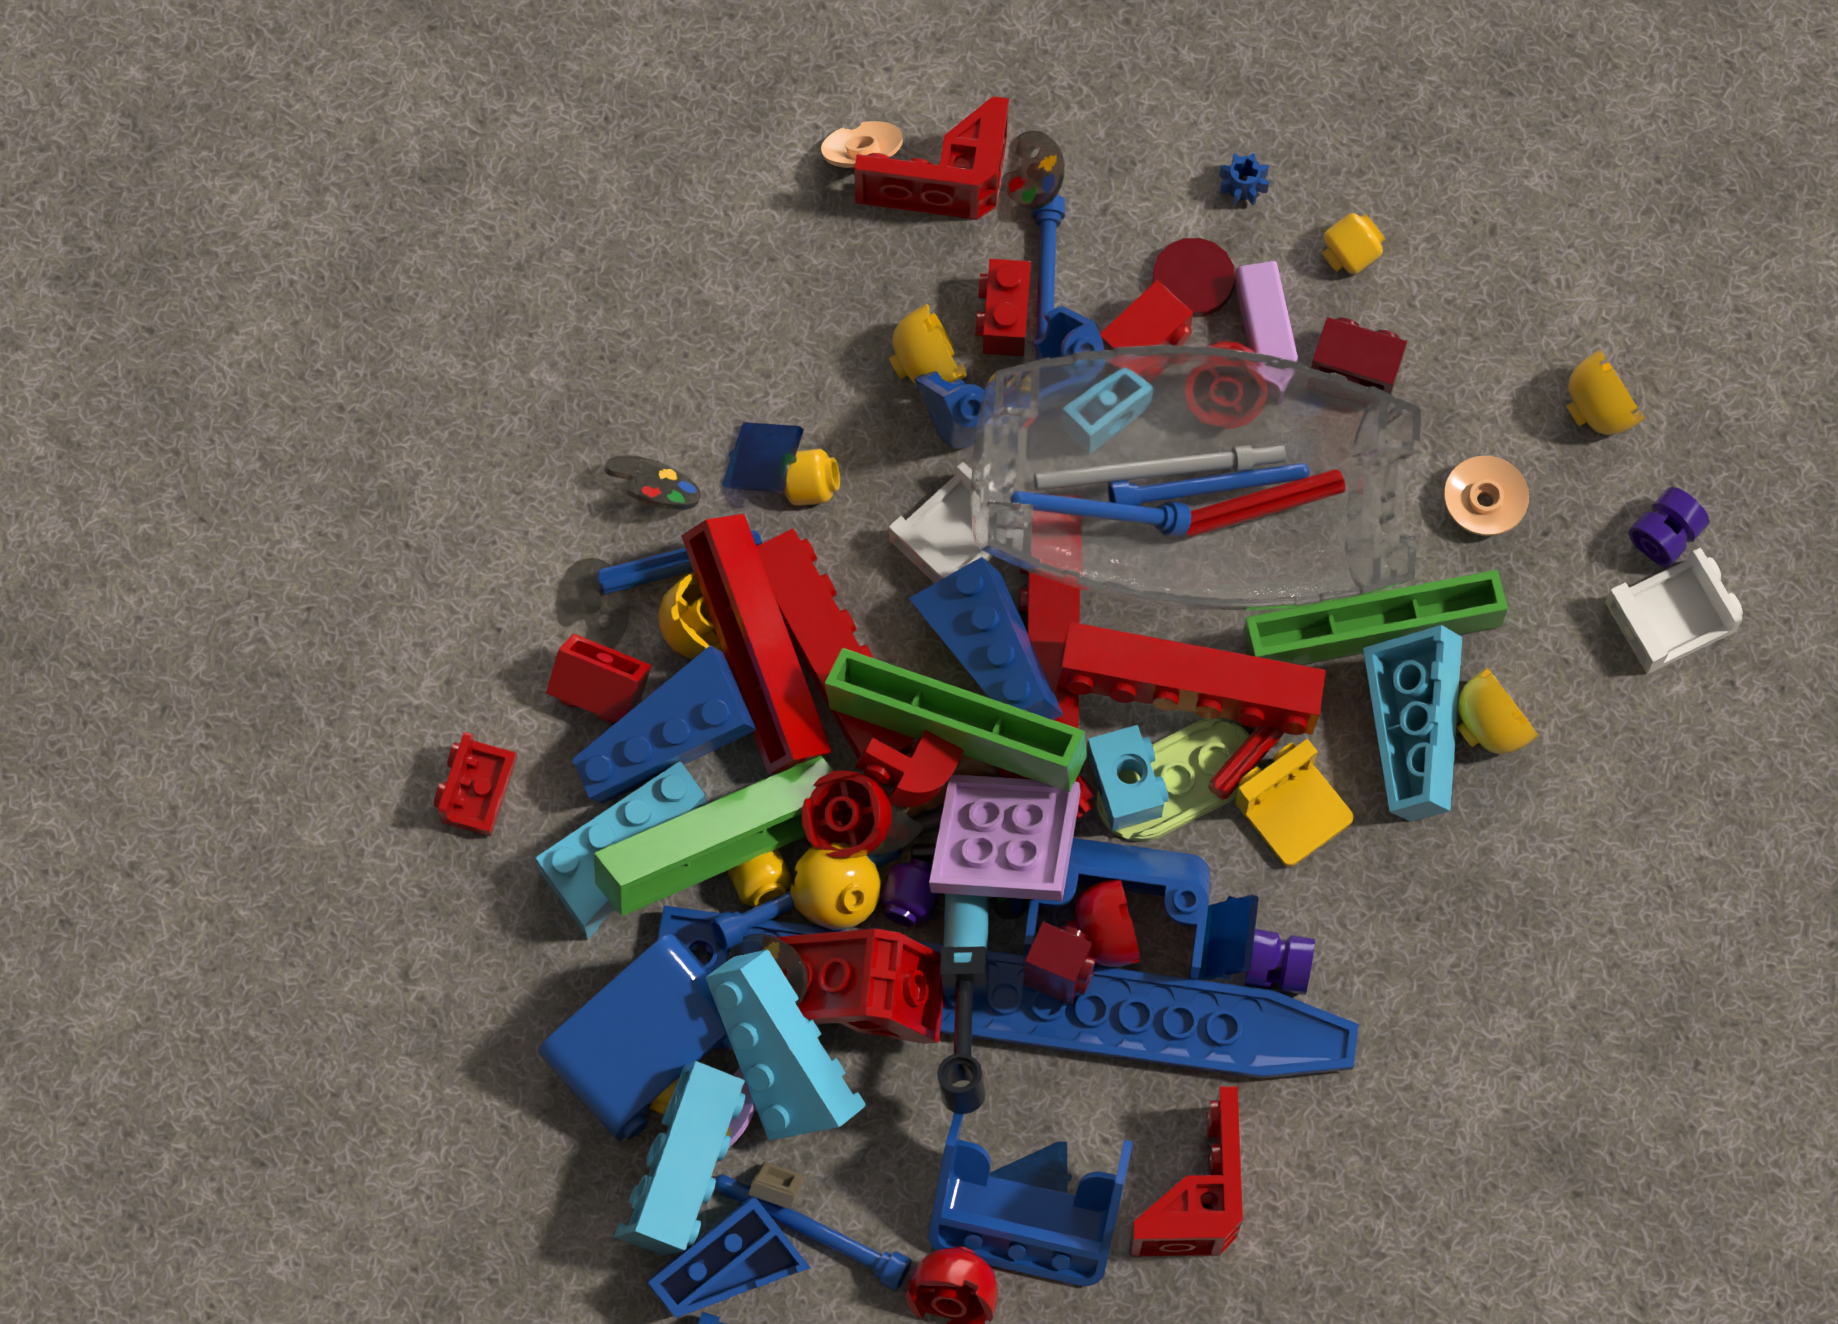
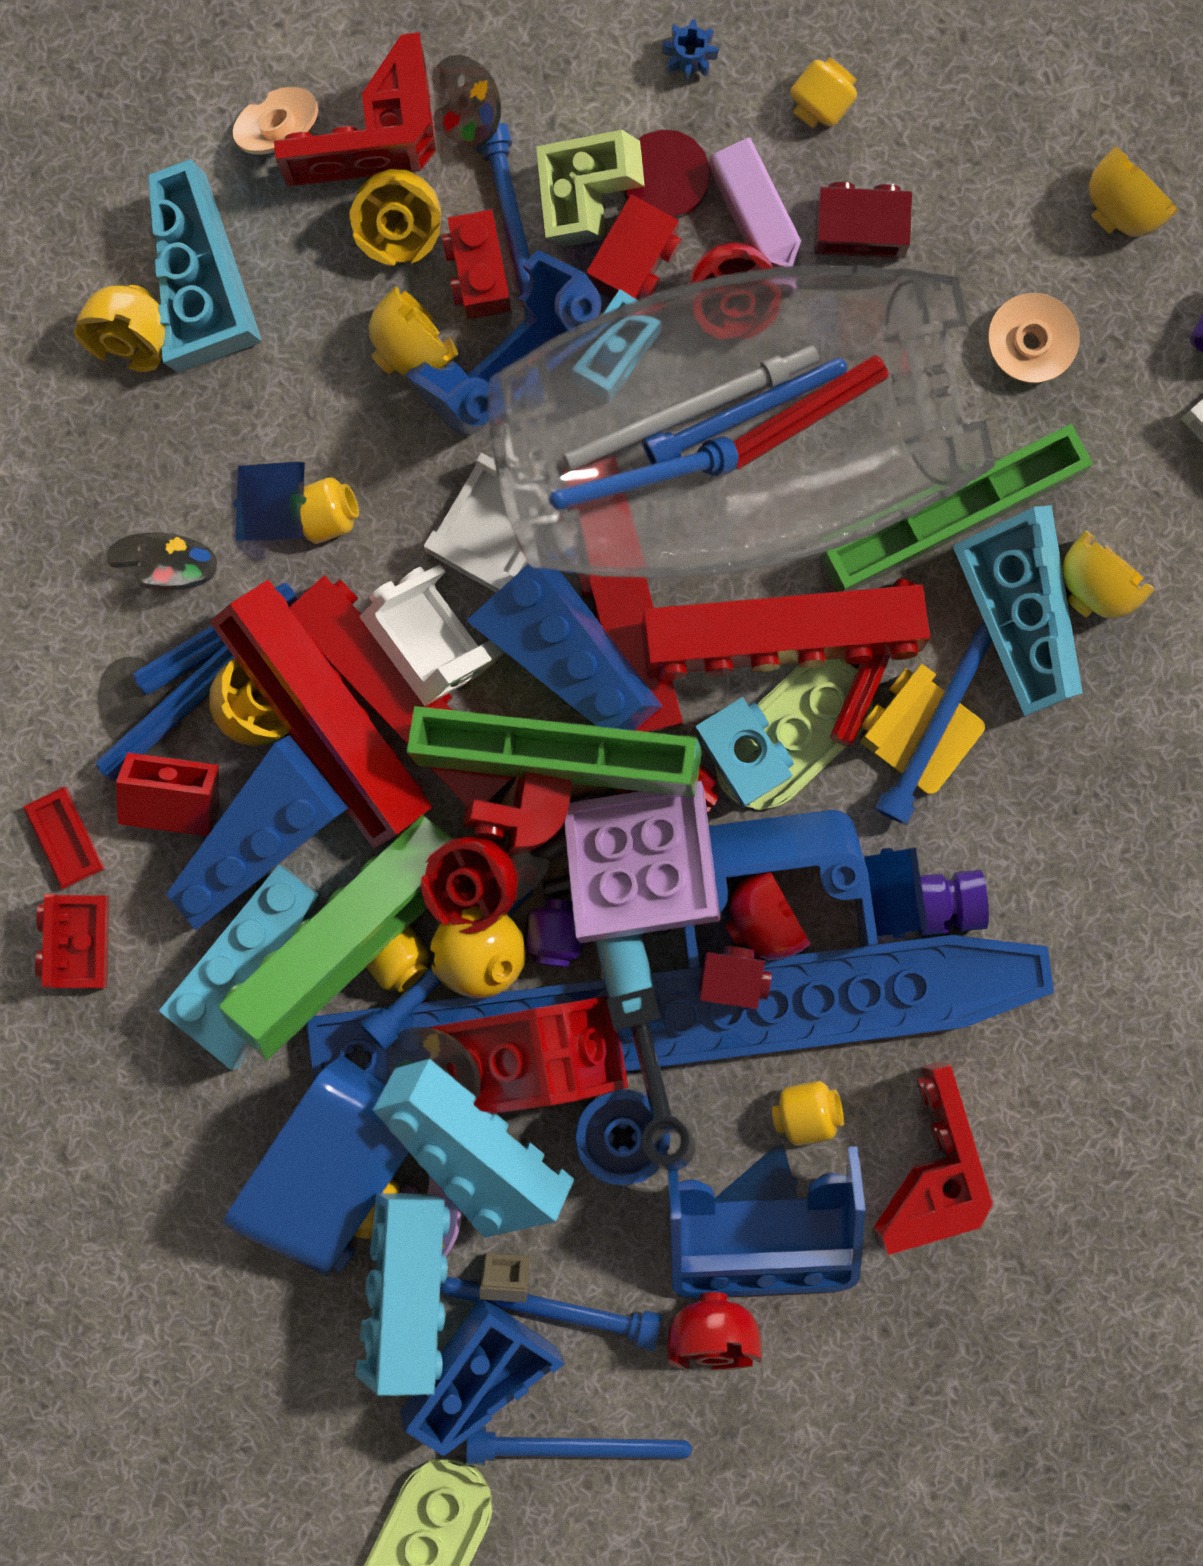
camera: 15 degrees left, 15 degrees up
none -> red tile [23,787,106,890]
none -> yellow cylinder [74,285,165,372]
none -> blue axle [96,645,235,781]
none -> medium azure wedge [148,159,262,372]
none -> yellow cylinder [349,169,441,265]
none -> white panel [359,565,506,706]
none -> yellowish green brick [536,130,645,246]
none -> blue brick [576,1088,670,1185]
none -> yellow head [772,1081,844,1146]
none -> blue piece [874,621,992,825]

